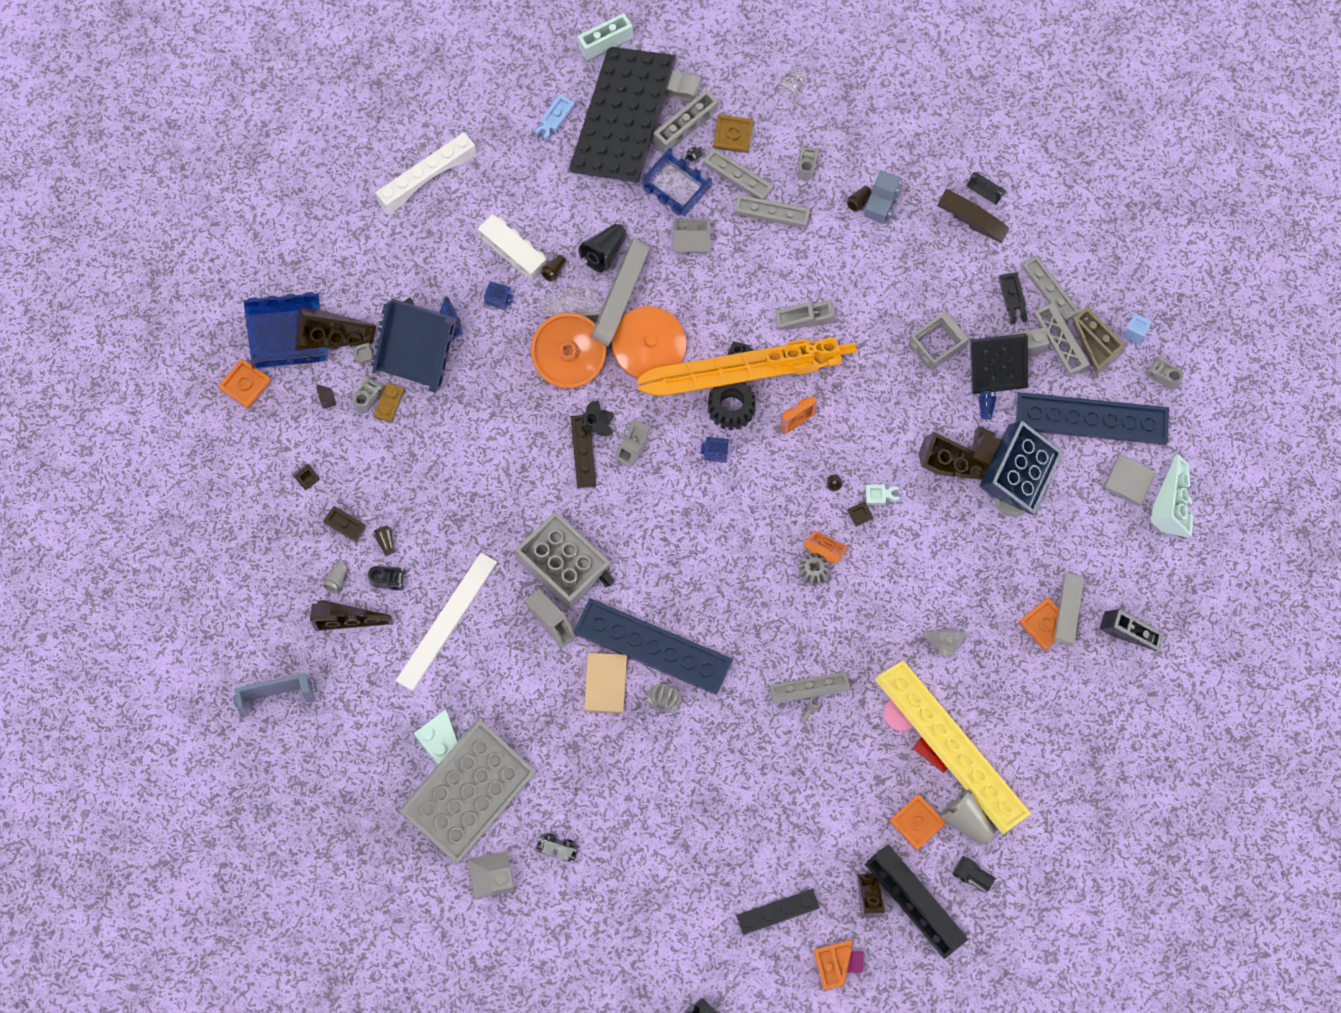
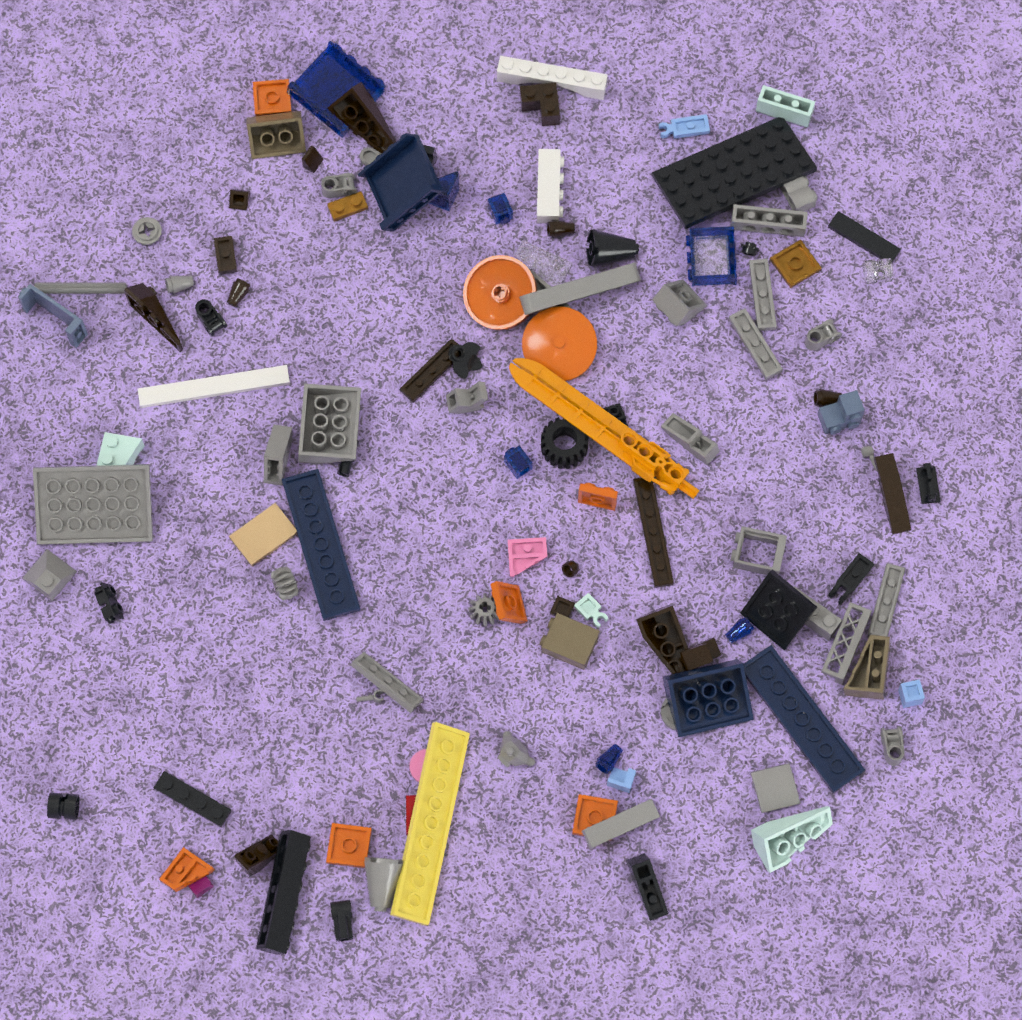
camera: 50 degrees right, 0 degrees up
none -> light grey axle [34,282,127,294]
none -> light grey gear [132,217,162,246]
none -> dark tan slope [246,111,306,159]
none -> bright pink wing [508,537,547,577]
none -> dark brown brick [520,83,560,126]
none -> dark tan brick [539,613,600,670]
none -> clear blue cone [595,744,623,774]
none -> light blue panel [607,767,636,793]
none -> dark brown tile [633,478,674,588]
none -> black tile [828,211,901,265]
none -> light grey hand [861,446,877,471]

